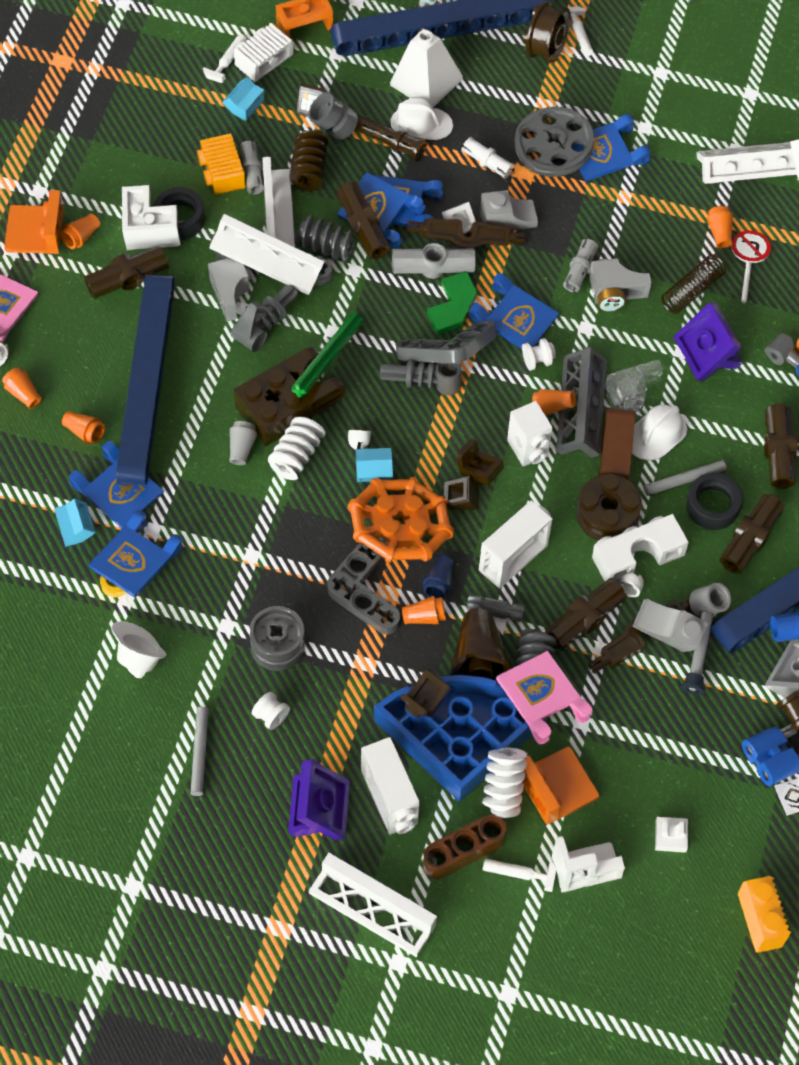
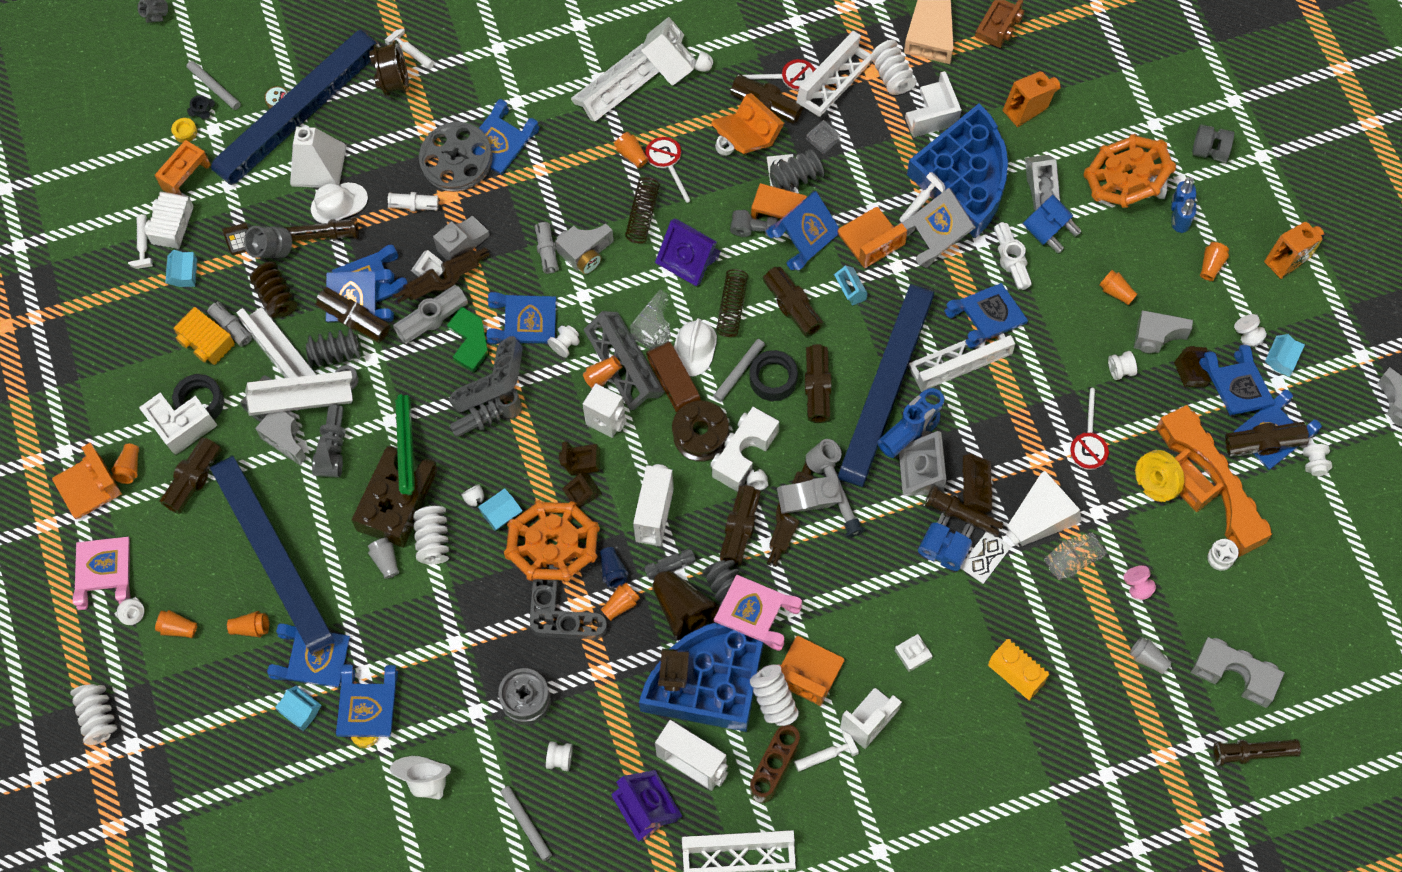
camera: 30 degrees left, 5 degrees up
none -> dark brown piece [716,269,748,337]

